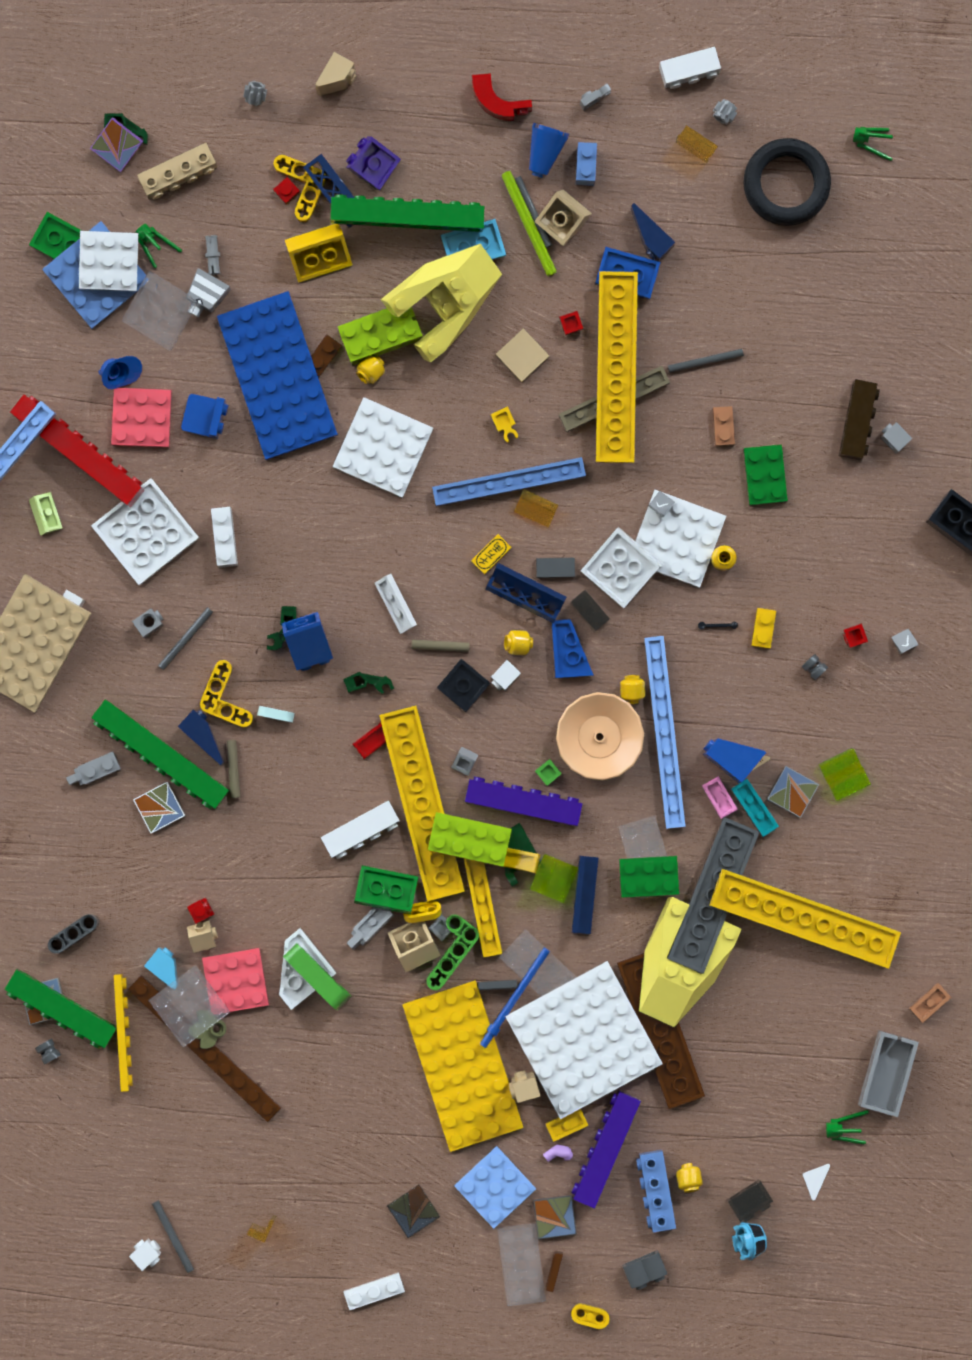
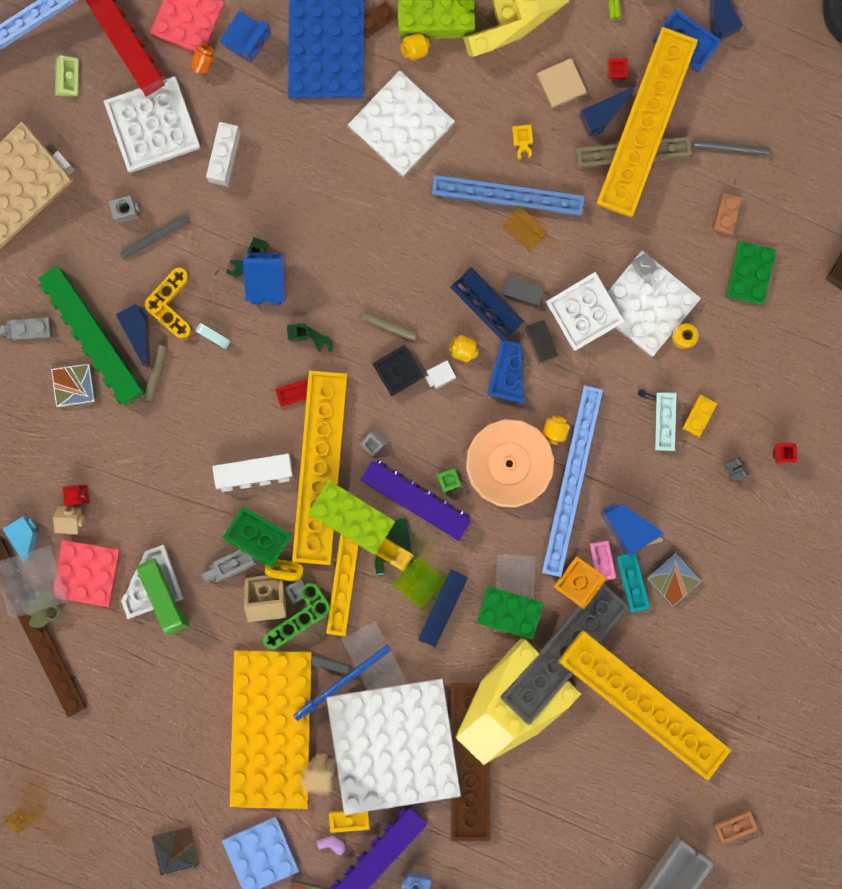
camera: 25 degrees right, 0 degrees up
white plate [375,574,417,634] -> none
yellow tile [471,534,512,575] -> none
clear neon green slope [818,748,871,801] -> none
light grey slope [891,629,918,654] -> none
none -> orange brick [190,44,214,74]
none -> light orange plate [554,556,607,609]
none -> dark blue slope [579,87,634,136]
none -> light aqua plate [655,392,677,451]

